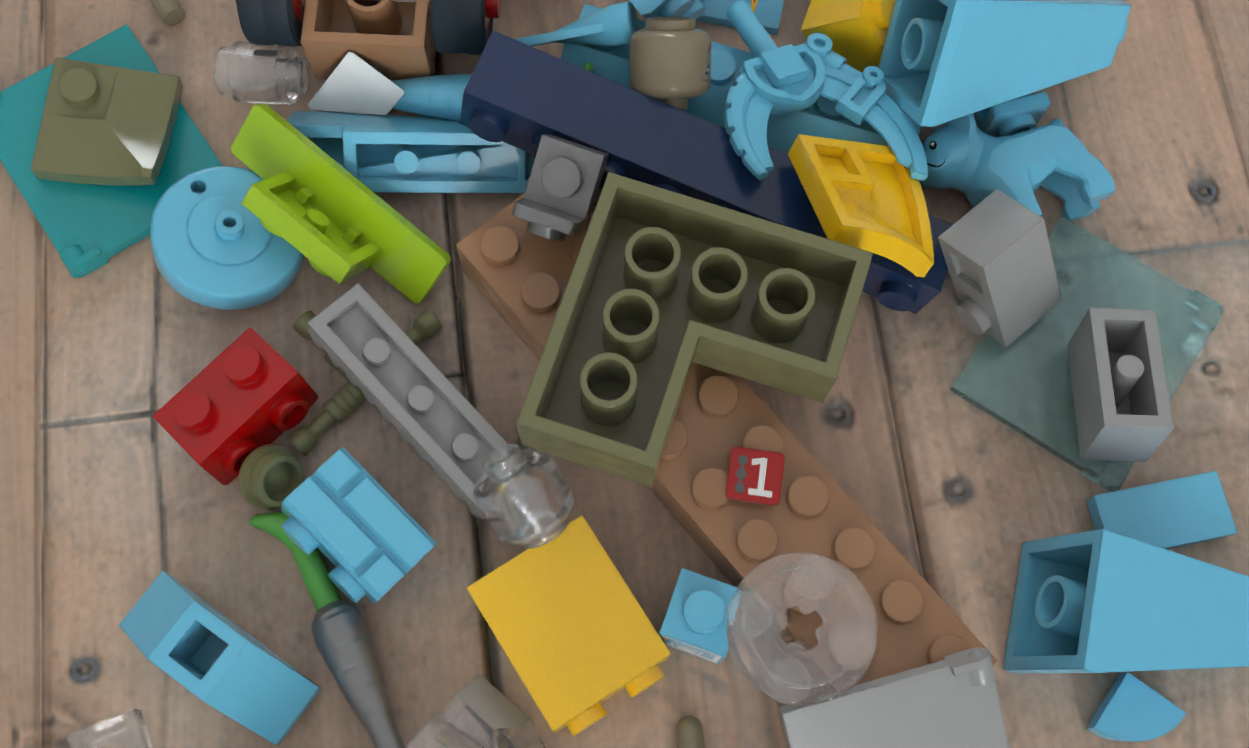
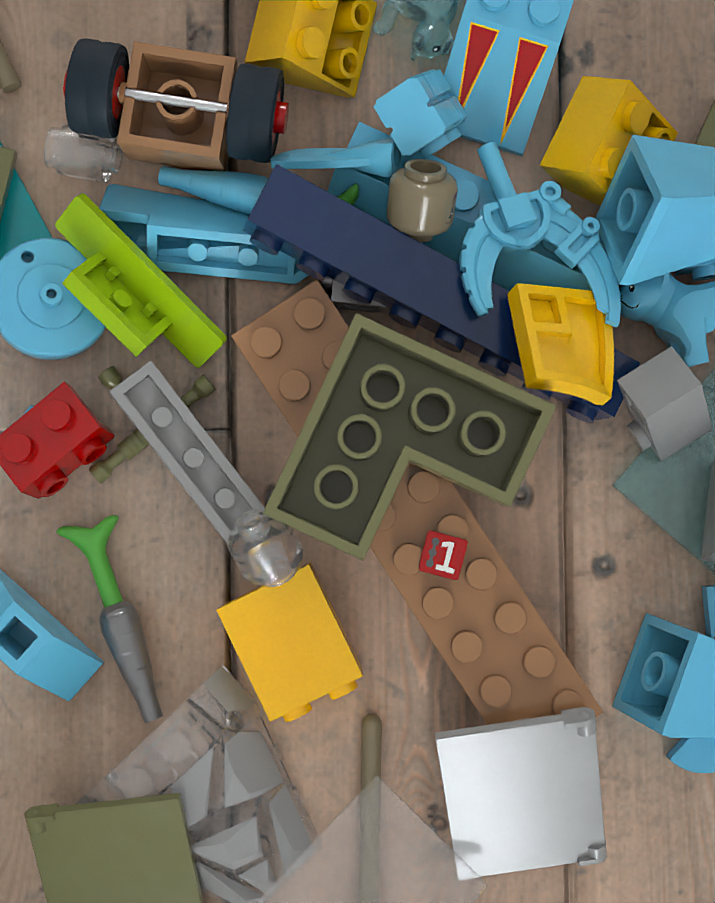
camera: 10 degrees right, 15 degrees up
olive plate [238,444,305,510] -> none
medium azure brick [281,447,437,605] -> none
white sticker [308,52,404,115] -> none
flat silver bracket [512,134,609,241] -> none
medium azure brick [659,568,747,664] -> none
clear brick [726,552,878,705] -> none

